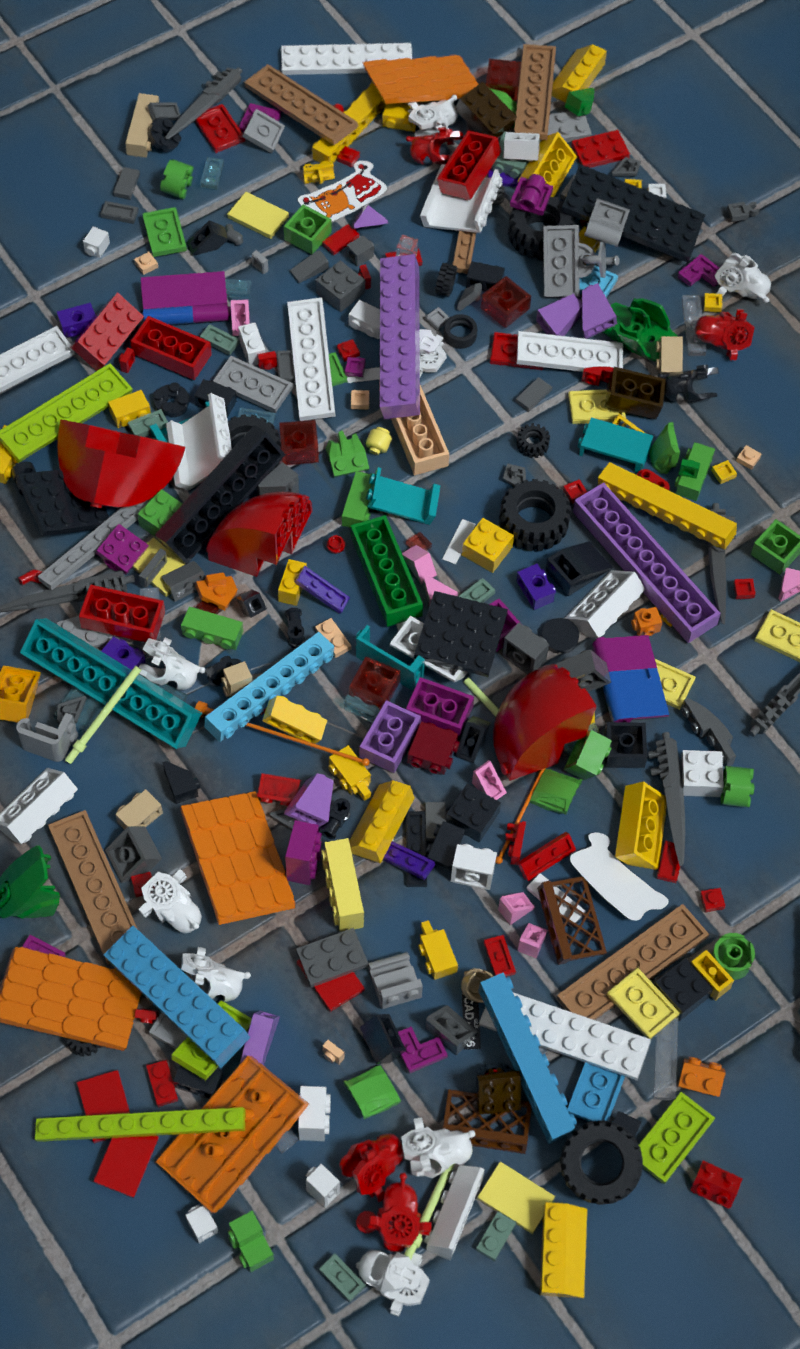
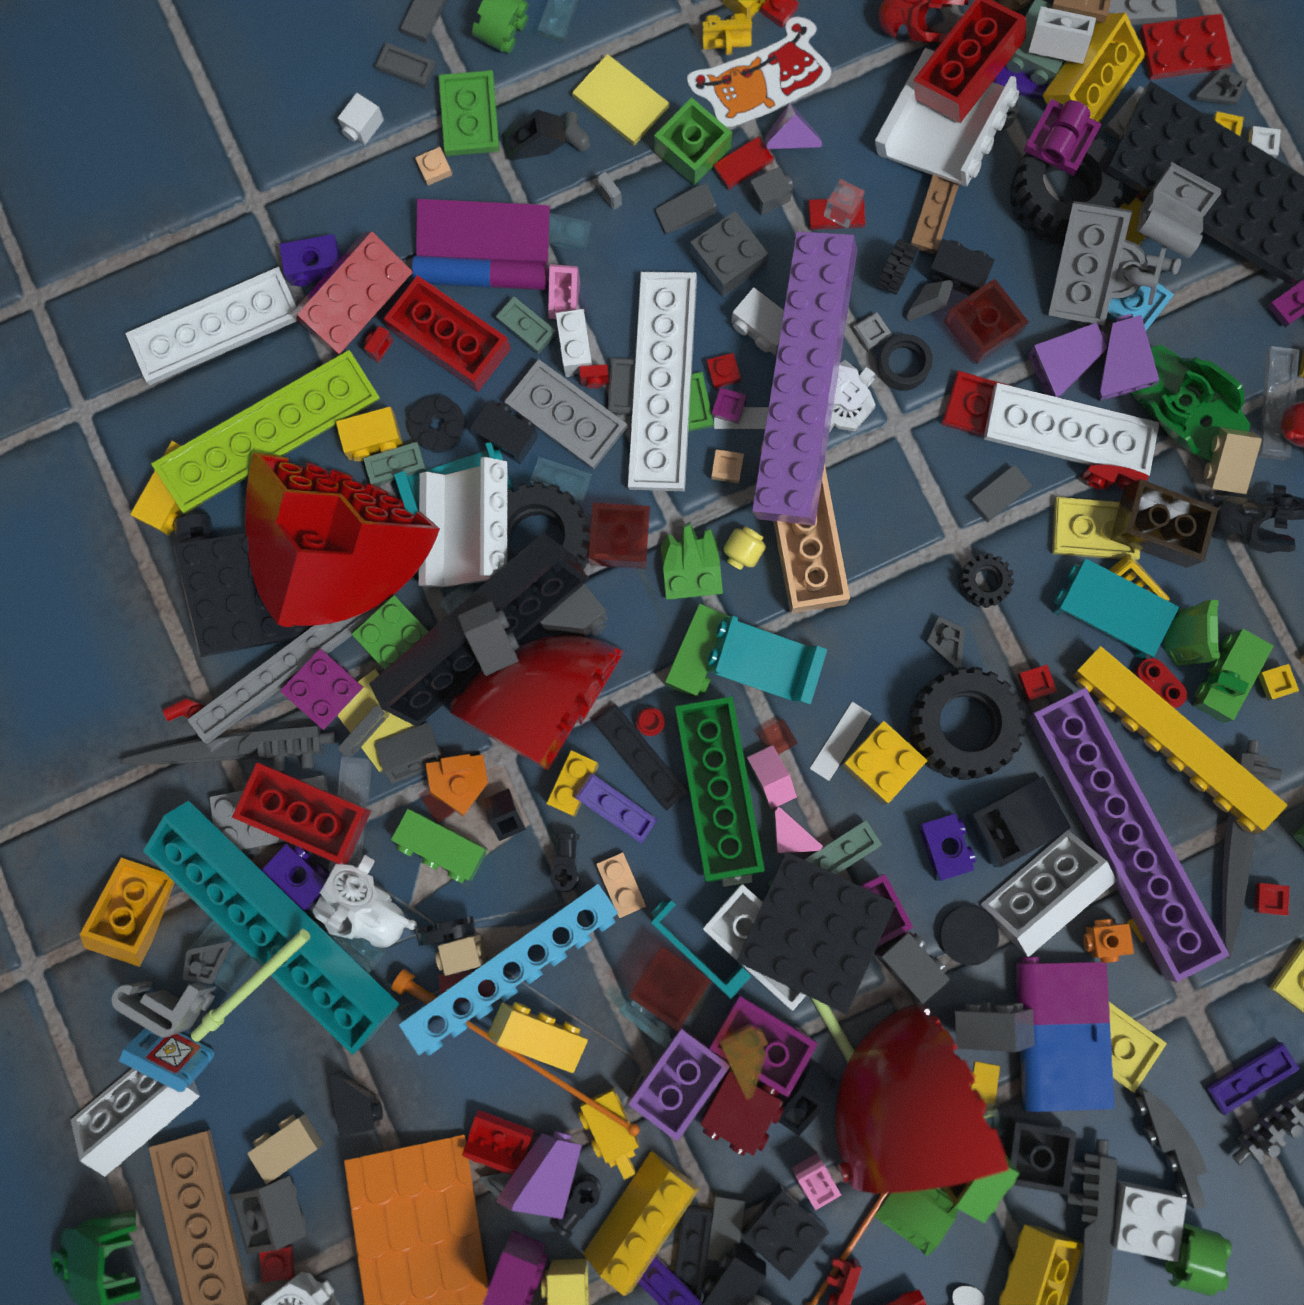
camera: 15 degrees right, 20 degrees up
red plate [358,264,371,290] -> none
none -> dark azure container [119,1028,214,1092]
none -> dark grey brick [458,601,519,676]
none -> black tile [594,704,689,811]
none -> clear yellow slope [718,1023,768,1100]
none -> dark purple tile [1205,1042,1299,1115]

